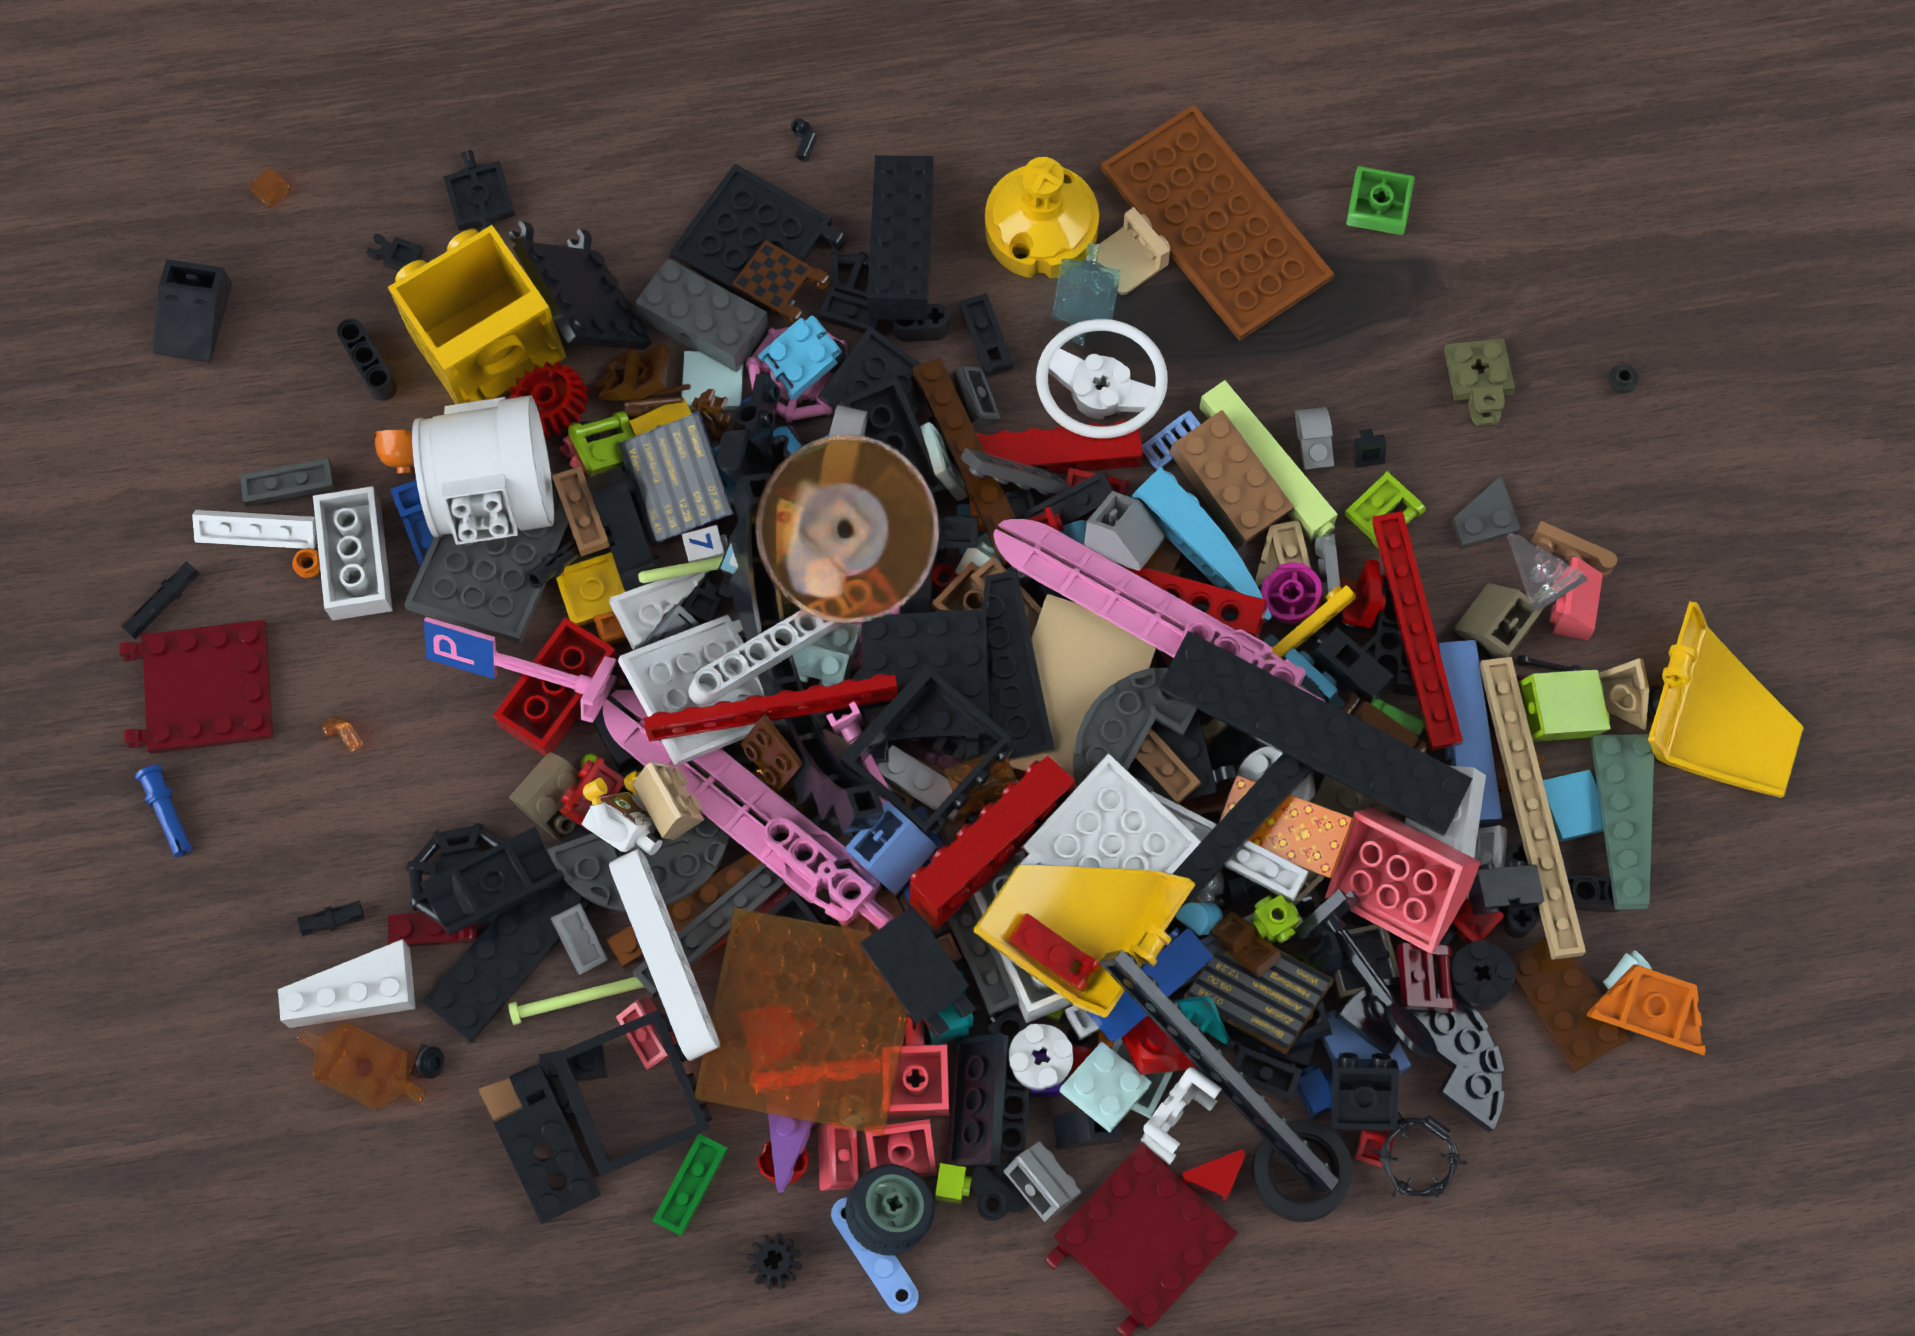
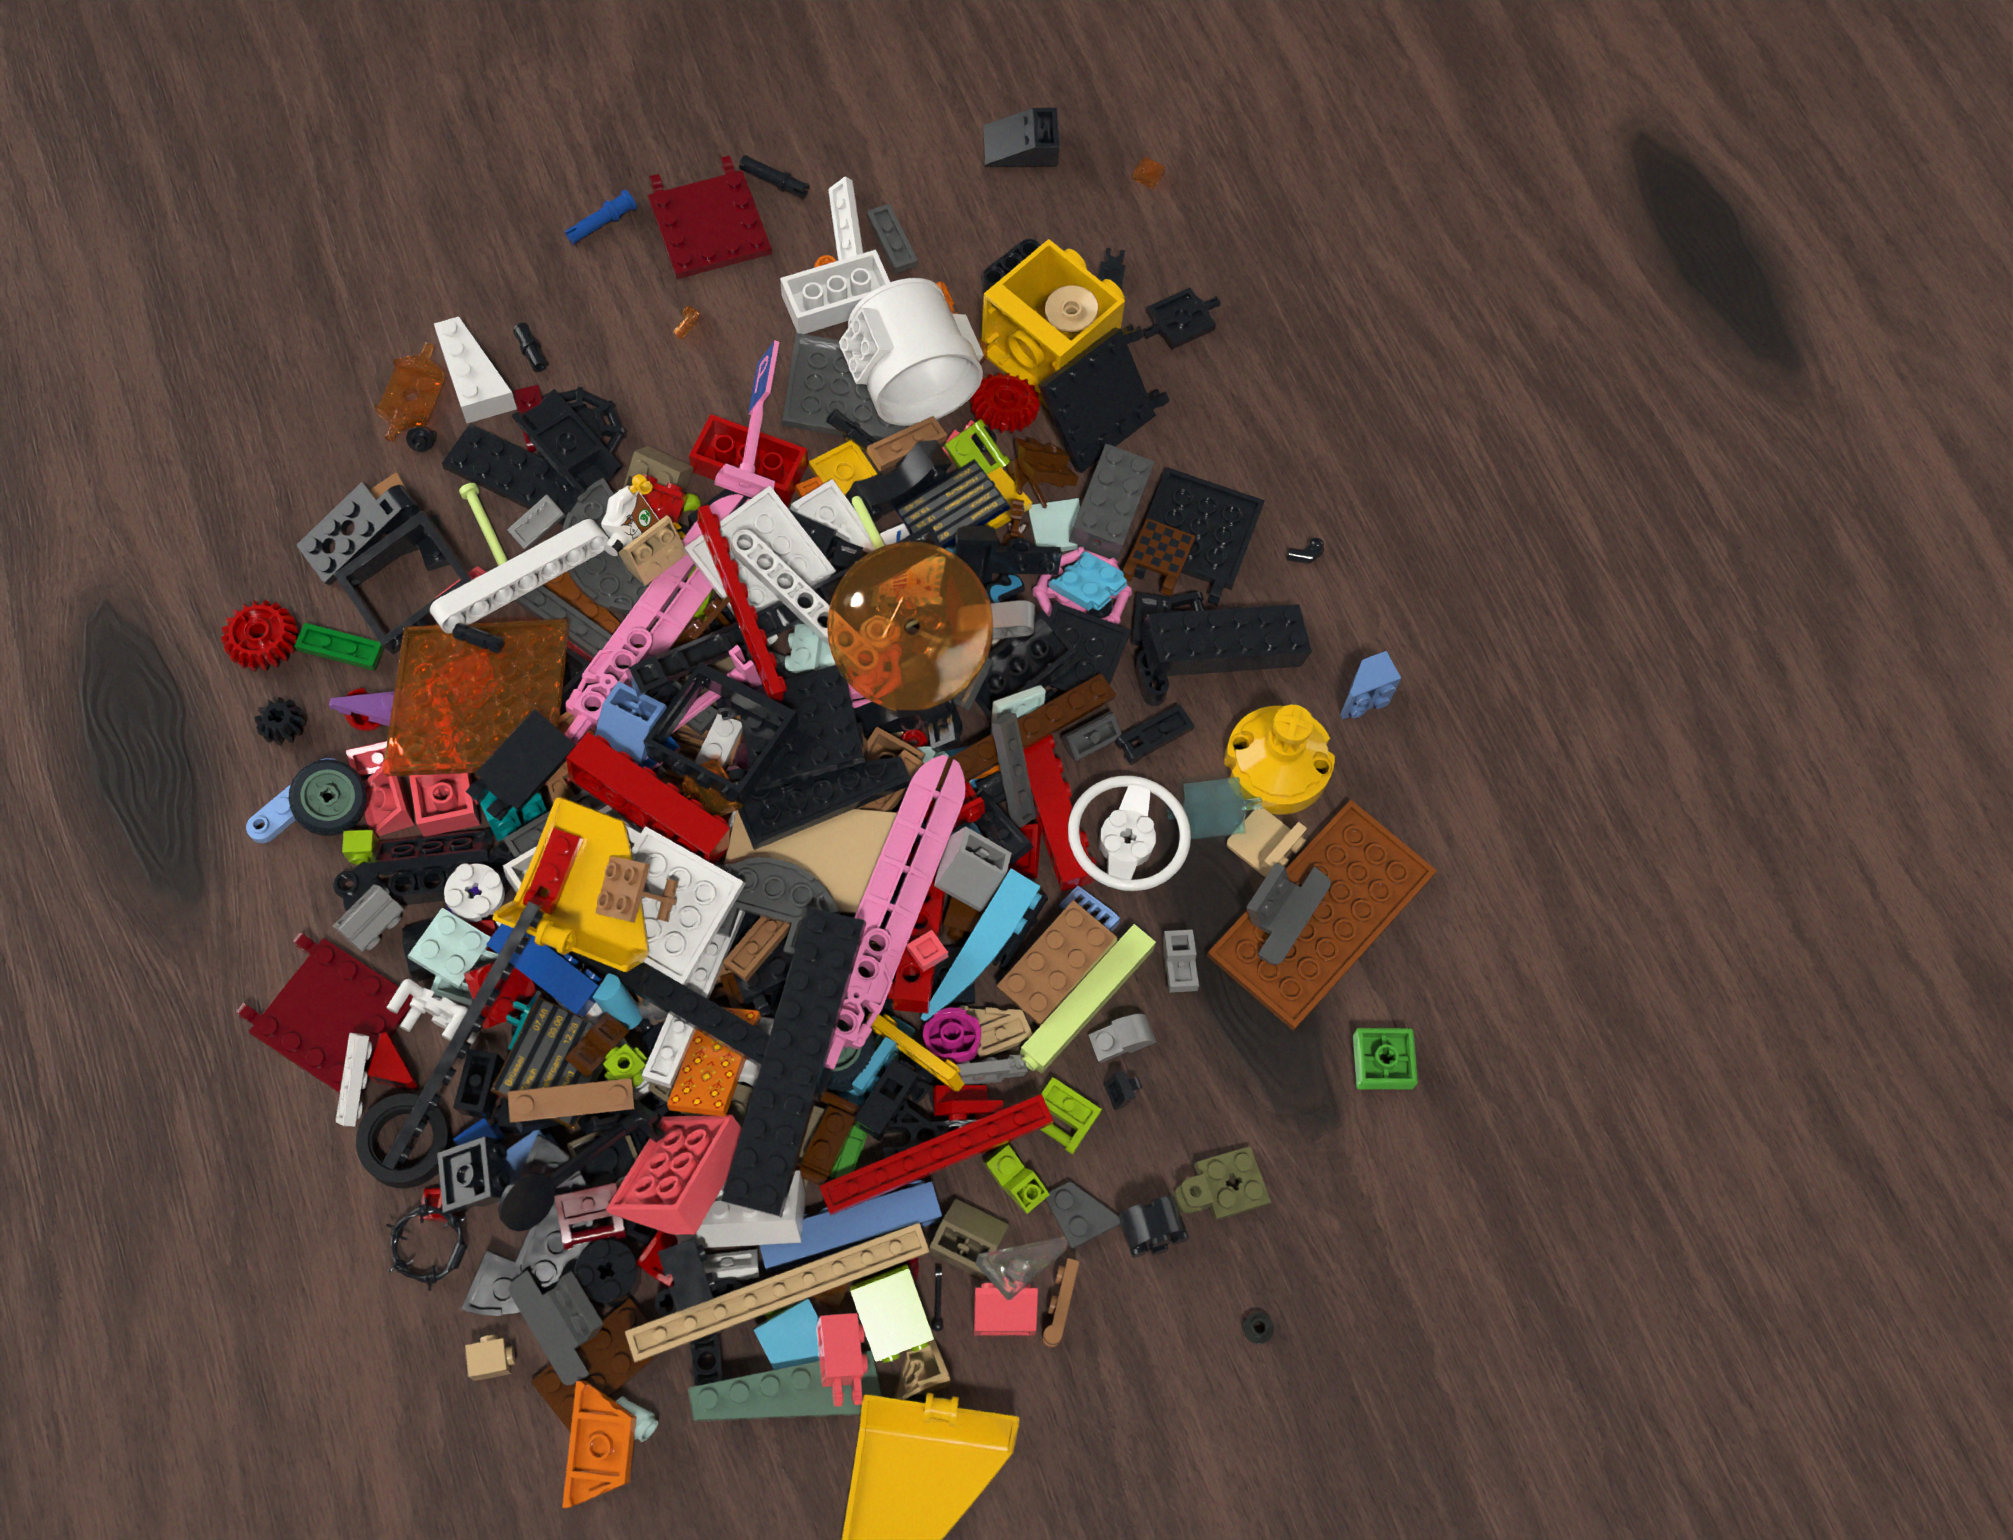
camera: 70 degrees right, 5 degrees down
none -> red gear [221,599,299,672]
none -> white plate [336,1033,372,1127]
none -> black axle [452,623,505,653]
none -> tan brick [465,1335,515,1381]
none -> medium nougat plate [508,1078,634,1123]
none -> dark grey plate [509,1270,603,1385]
none -> medium nougat plate [595,856,679,923]
none -> coral hinge [816,1313,868,1407]
none -> coral plate [907,930,948,972]
none -> lime slope [982,1144,1050,1214]
none -> tan dish [1045,286,1098,332]
none -> black brick [1119,1196,1189,1258]
none -> light grey brick [1163,930,1199,993]
none -> dark grey plate [1246,863,1331,965]
none -> medium blue slope [1340,651,1401,720]

